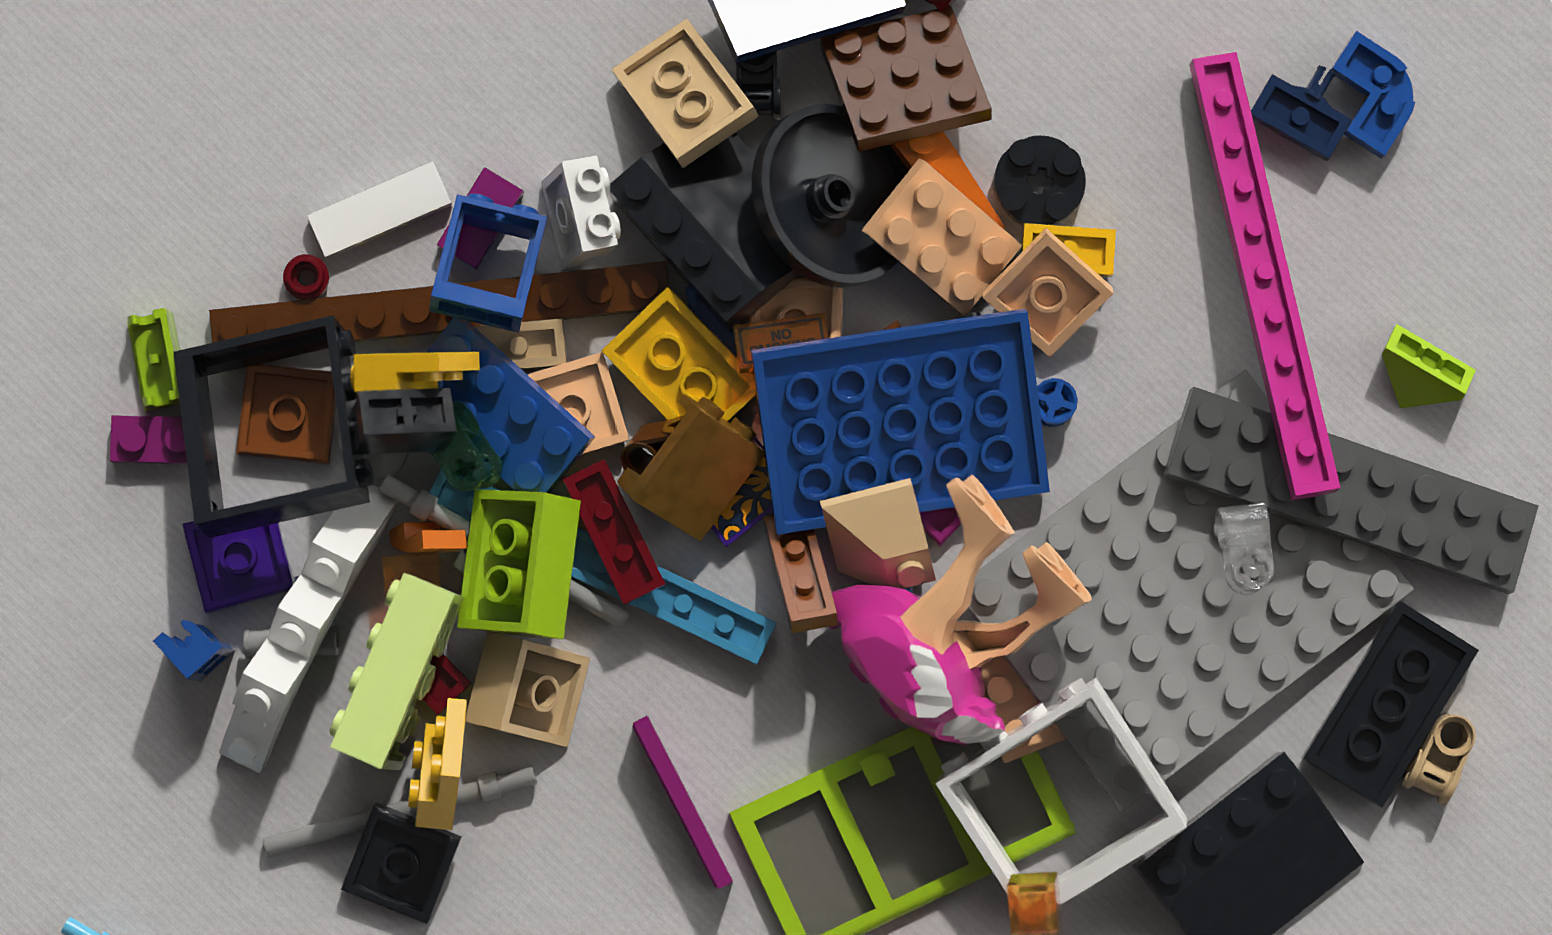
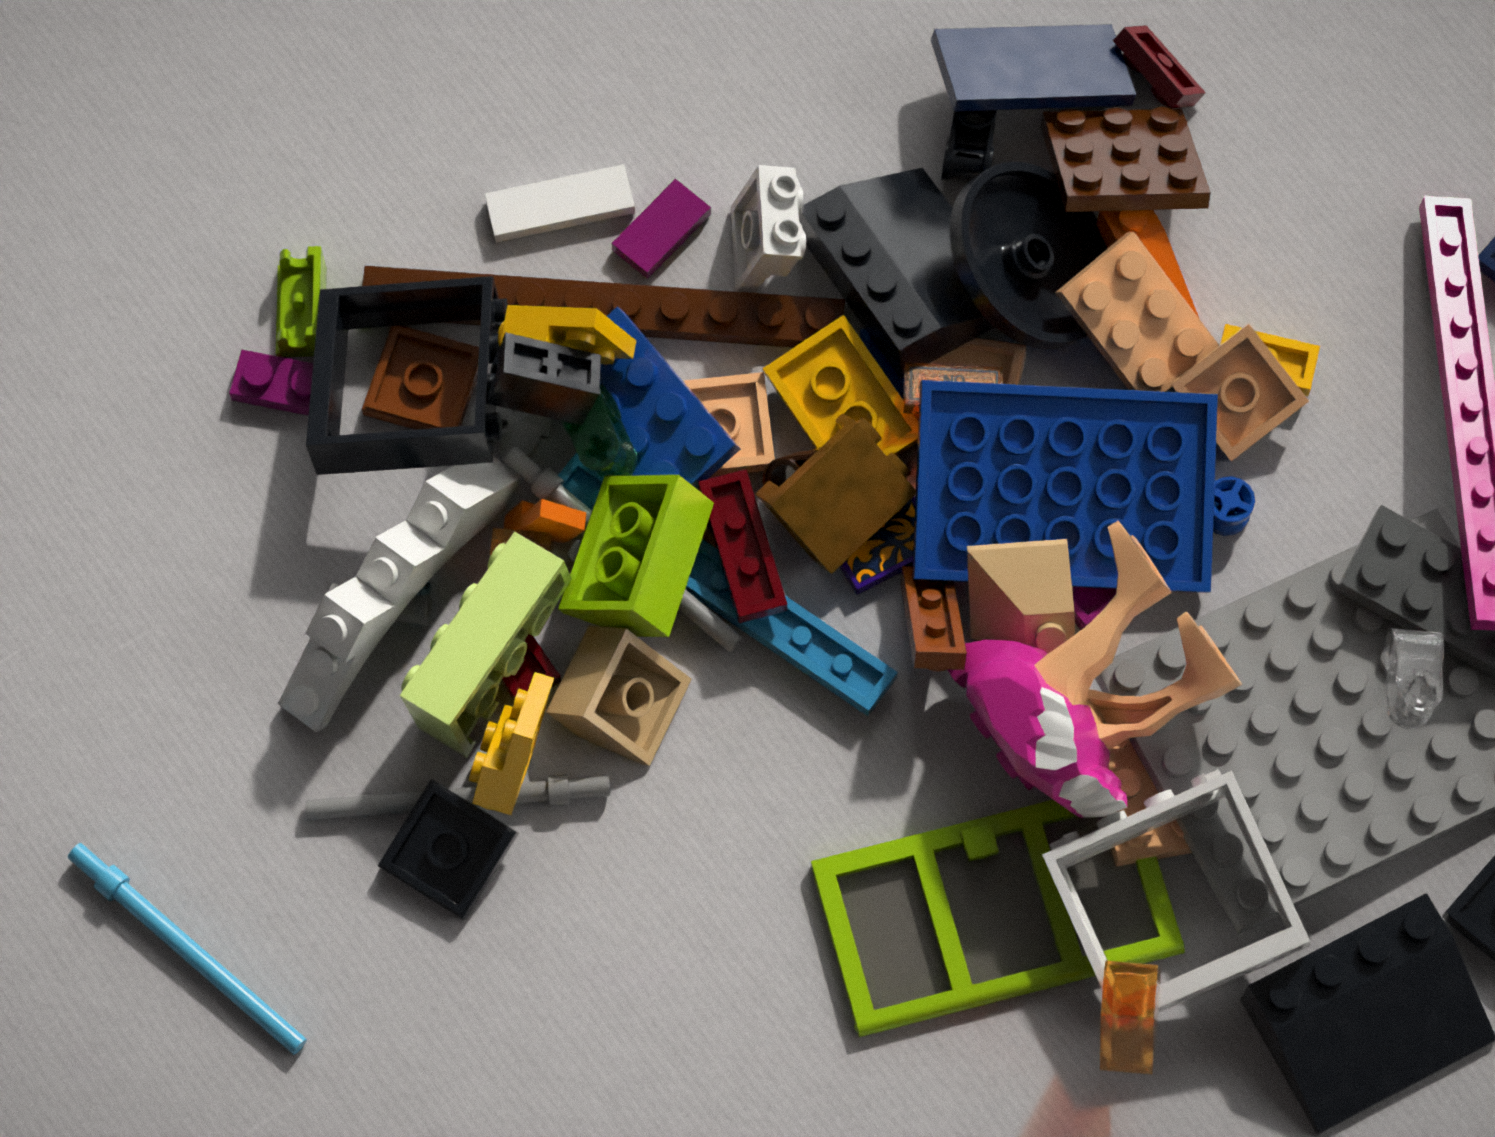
camera: 10 degrees right, 15 degrees down
blue hinge [153,620,235,682] -> none
dark purple tile [182,521,295,614] -> none
dark red plate [283,254,330,300] -> none
blue window [429,194,547,333] -> none
tan plate [474,318,567,369] -> none
tan plate [612,18,759,168] -> none
magenta tile [632,716,733,889] -> none
black plate [993,135,1086,225] -> none

